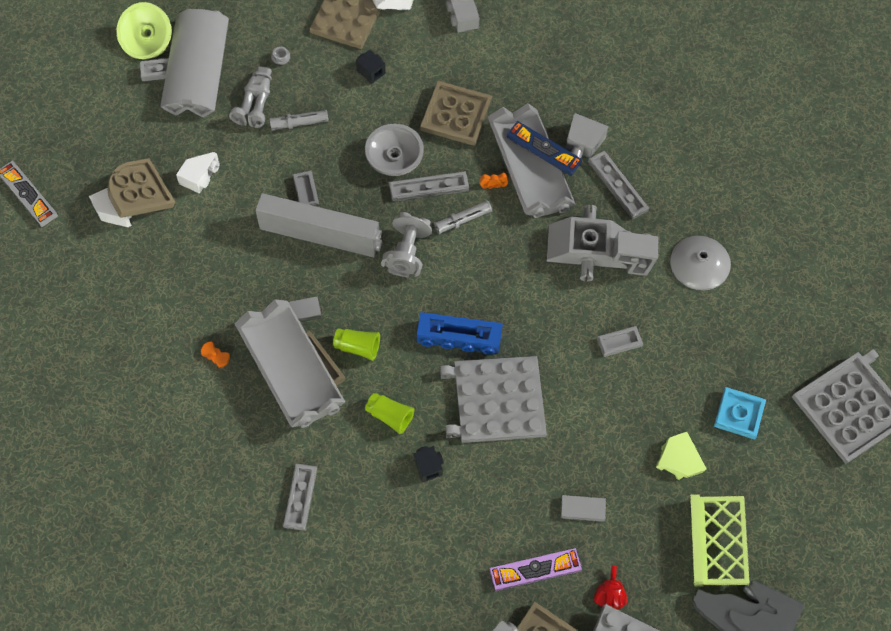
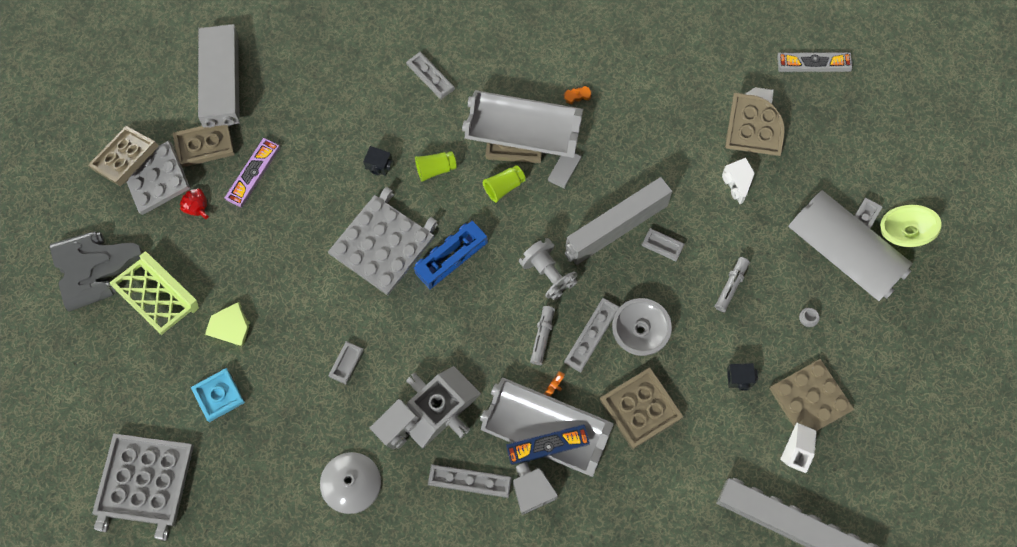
camera: 135 degrees right, 5 degrees up
light grey piece [229,67,272,128] -> none
light grey tile [561,495,606,522] -> none

